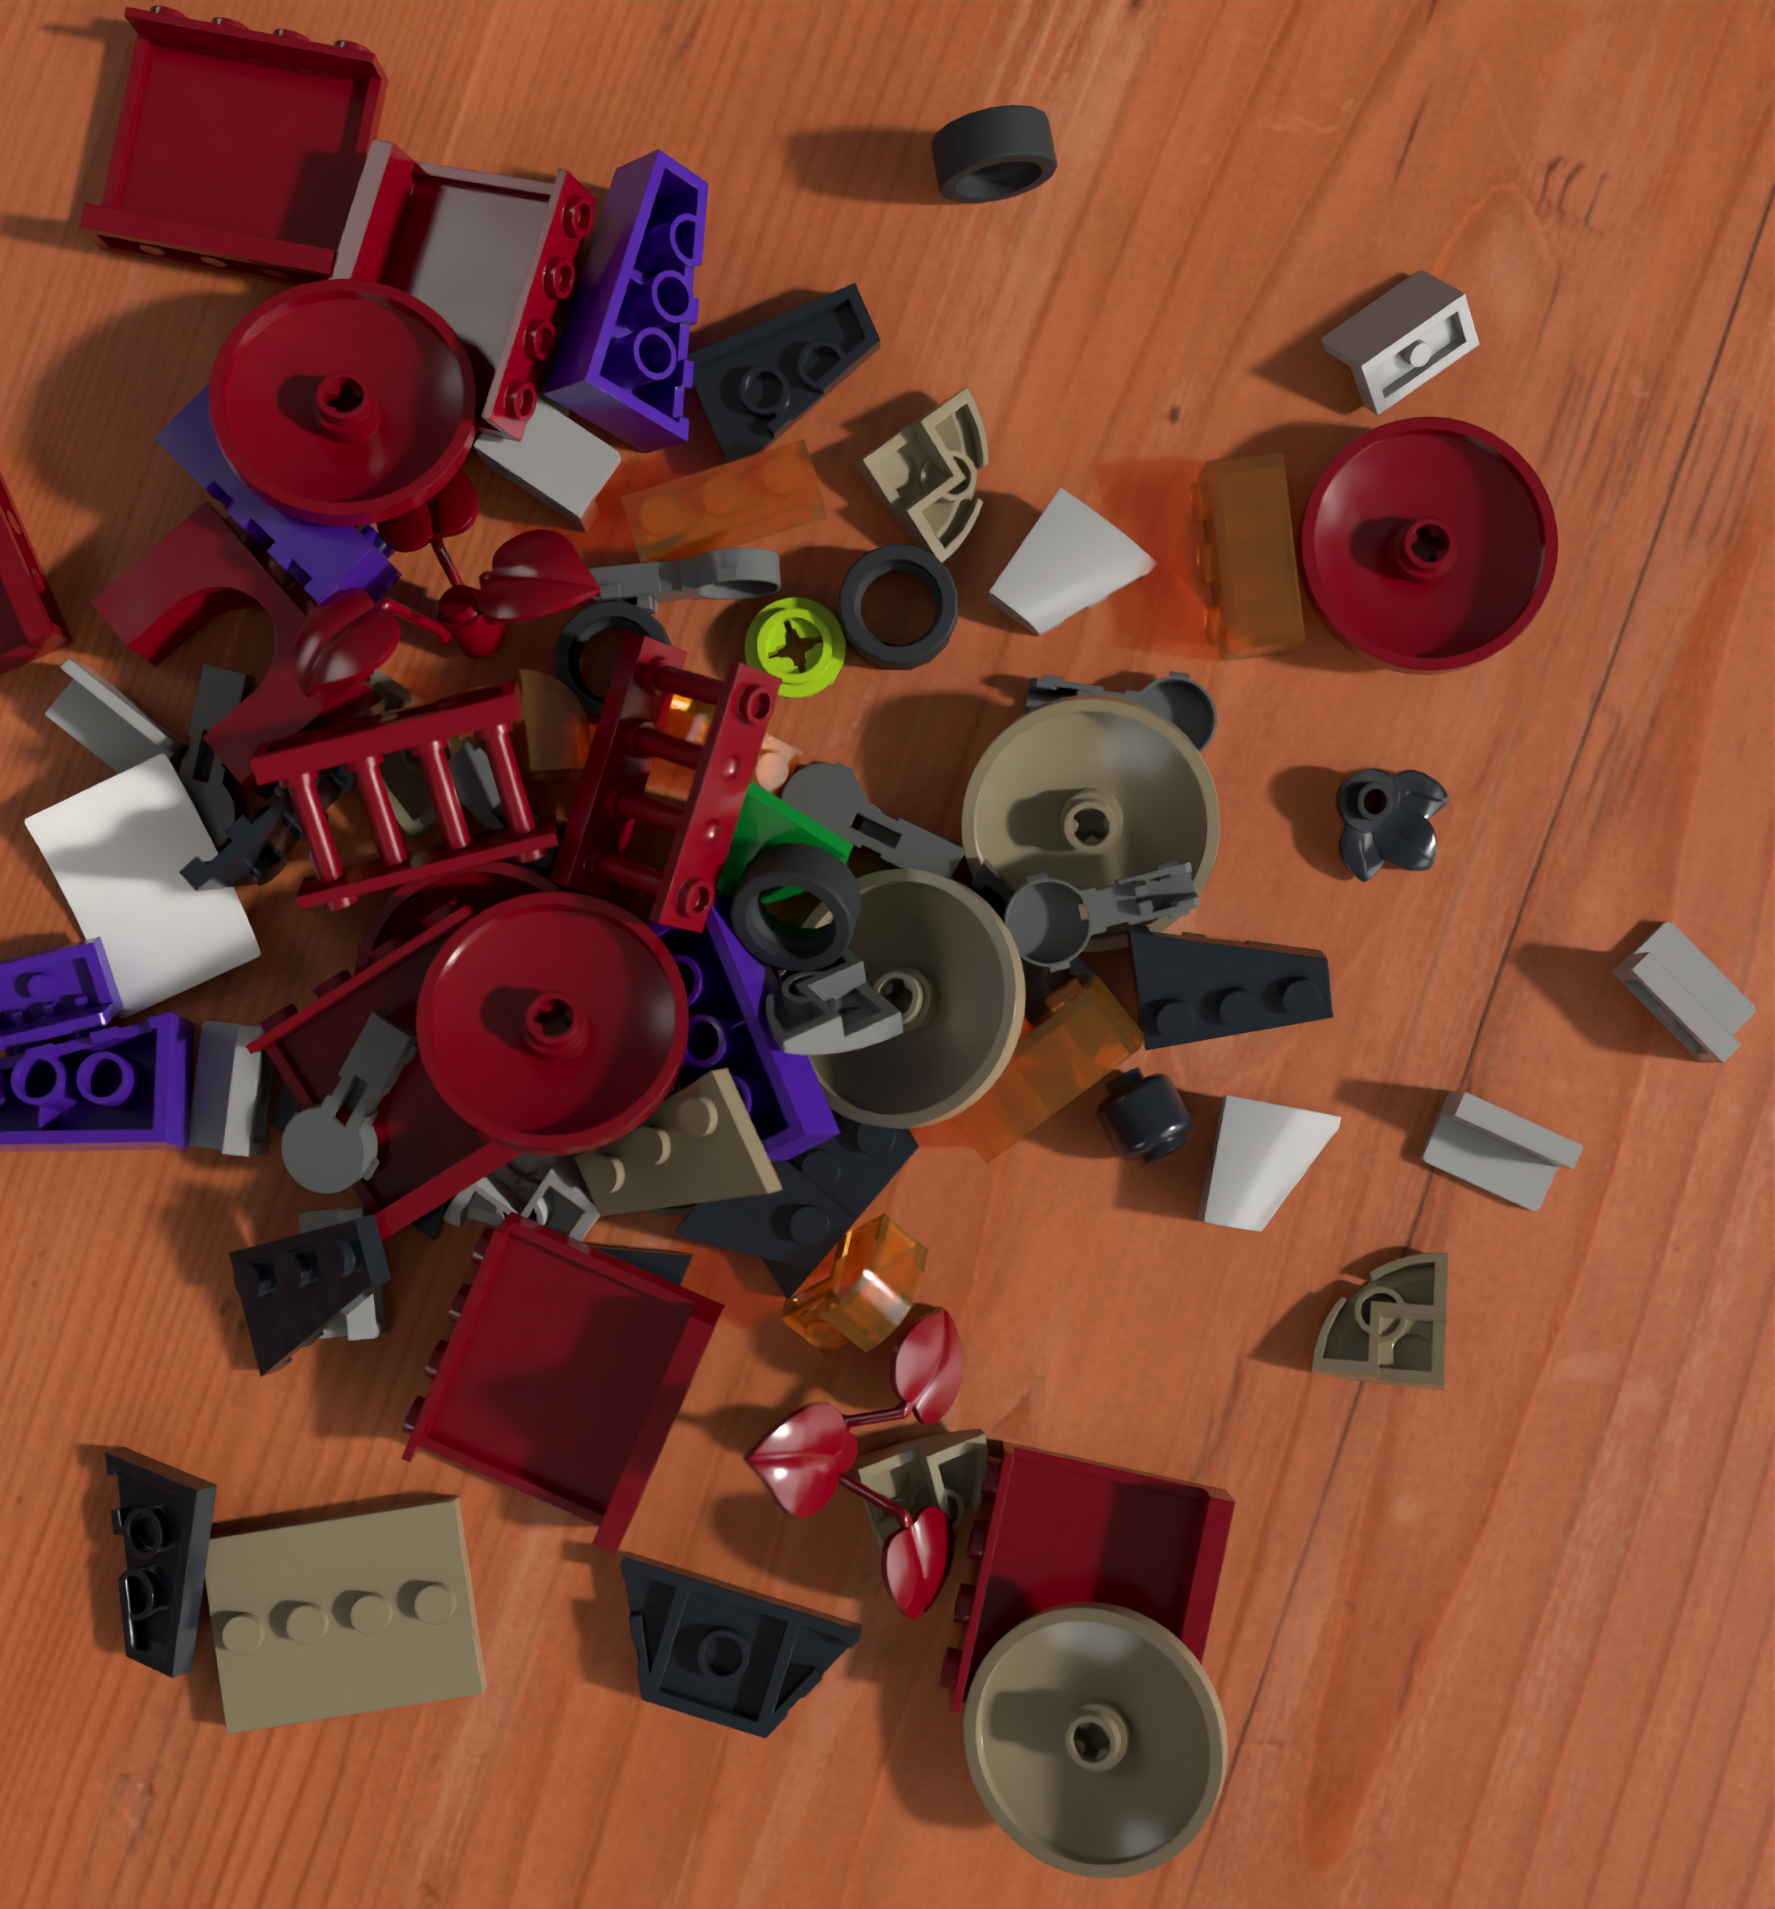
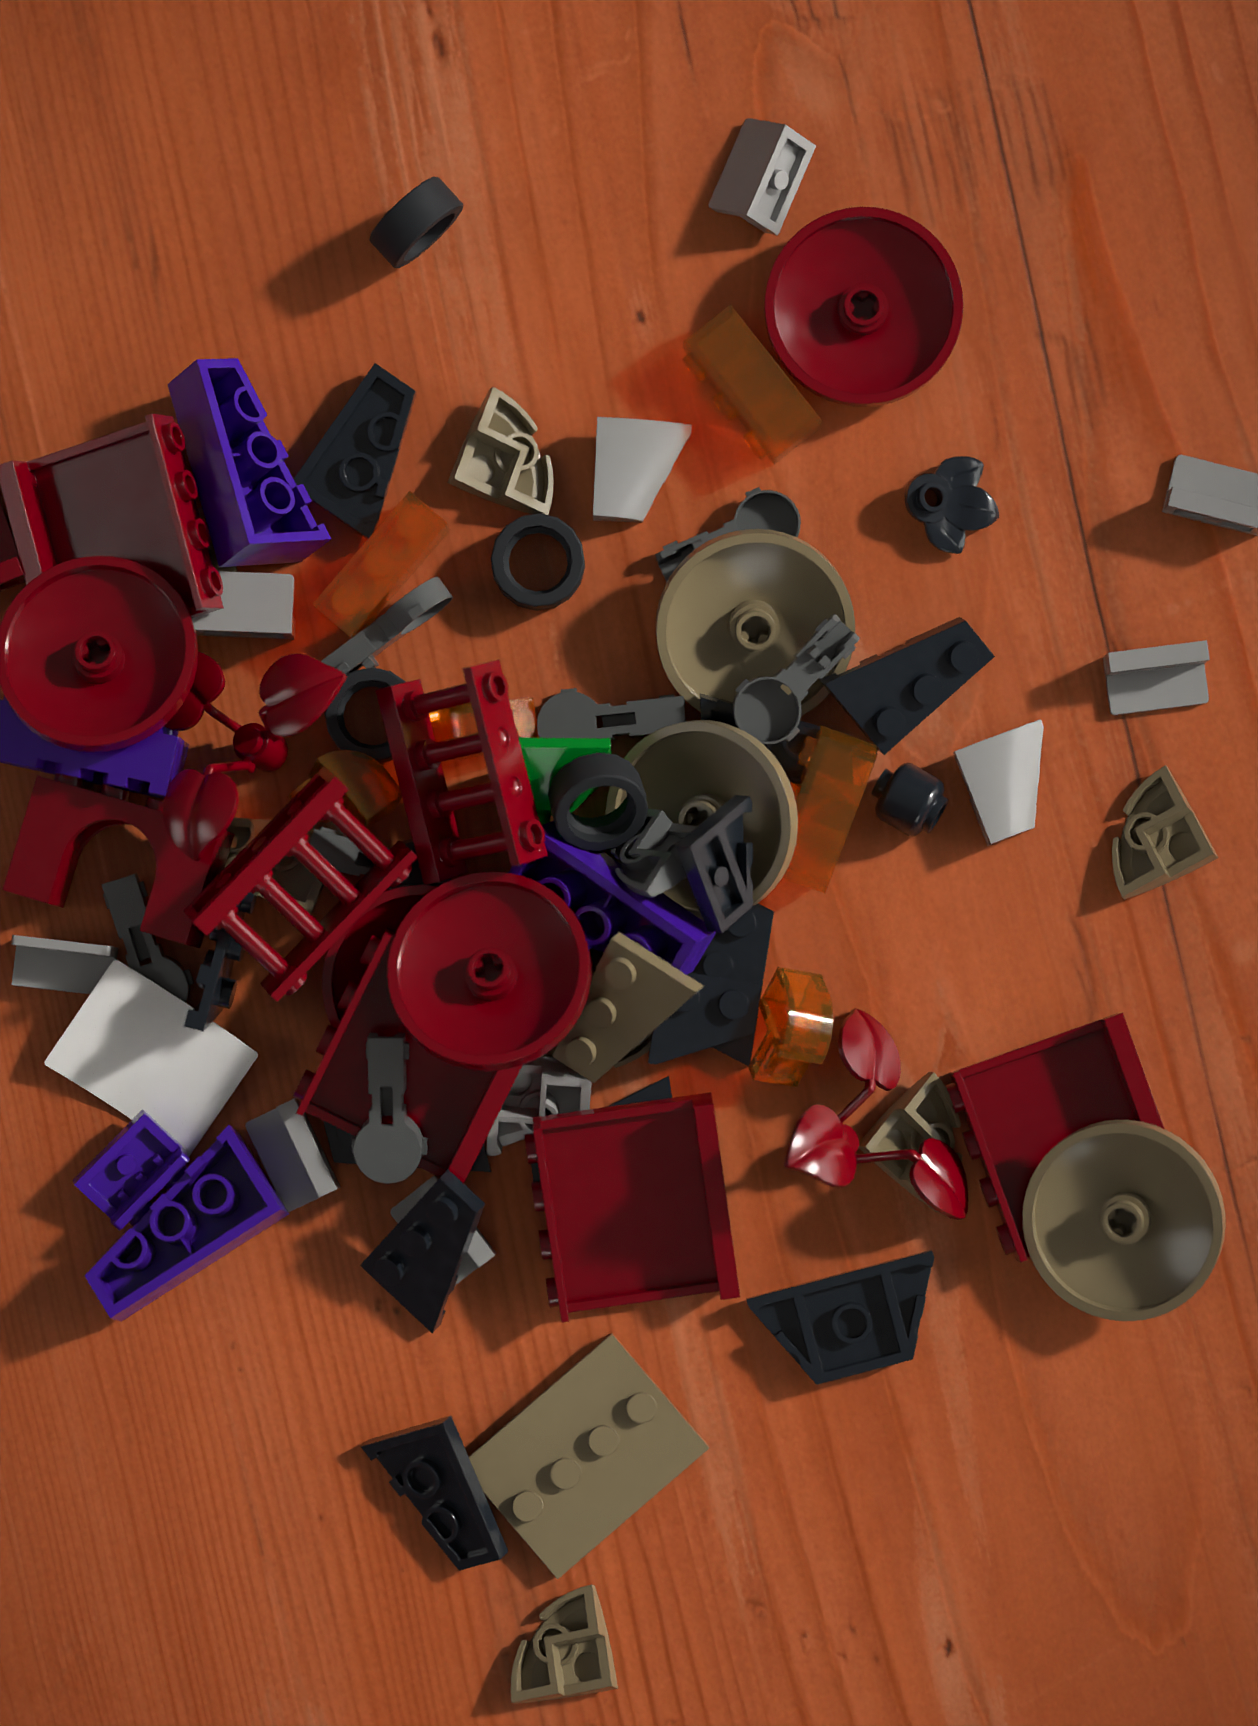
camera: 30 degrees left, 0 degrees up
lime gear [745,597,846,699] -> none
none -> dark tan brick [511,1584,618,1704]
none -> black wing [675,795,753,933]

